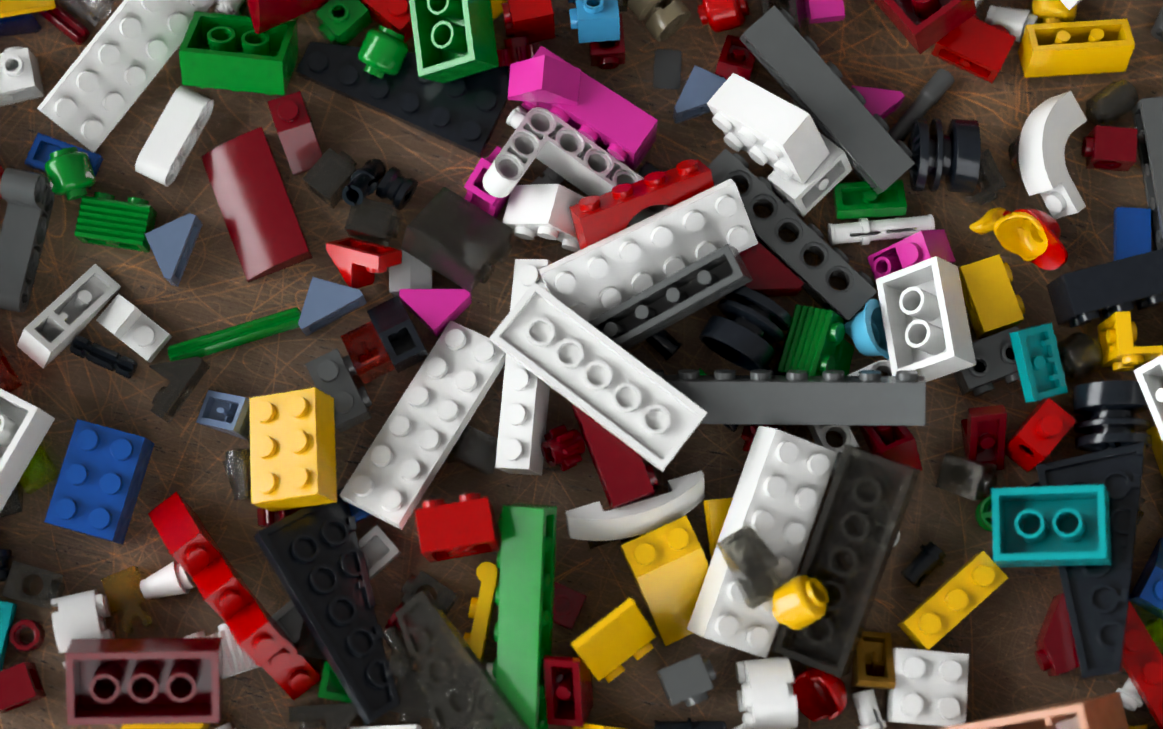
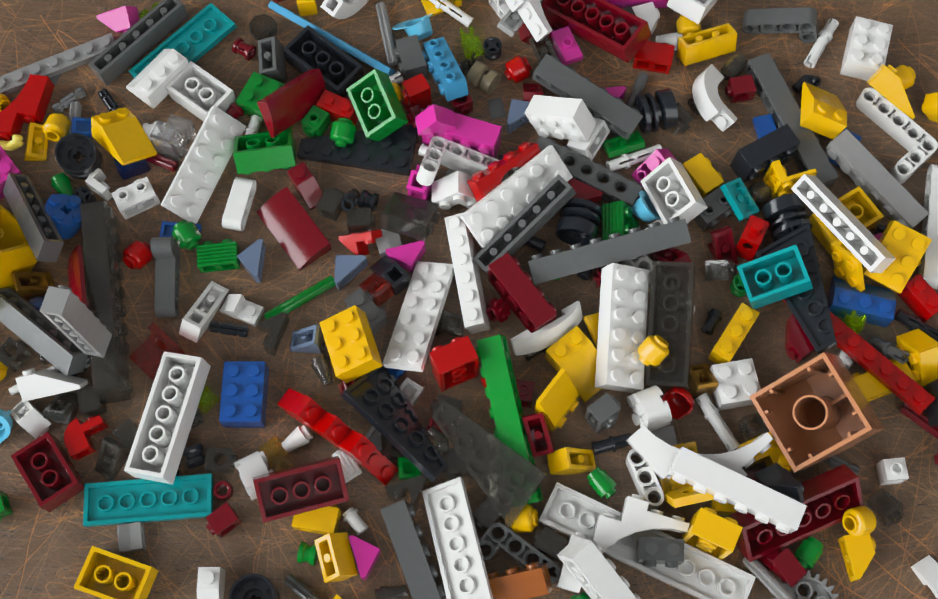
camera: 15 degrees left, 10 degrees down
yellow plate [461,562,499,665] -> none
white plate [489,282,707,472] -> none
clear smoke slope [717,525,781,609] -> none
yellow hair [969,207,1068,271] -> none

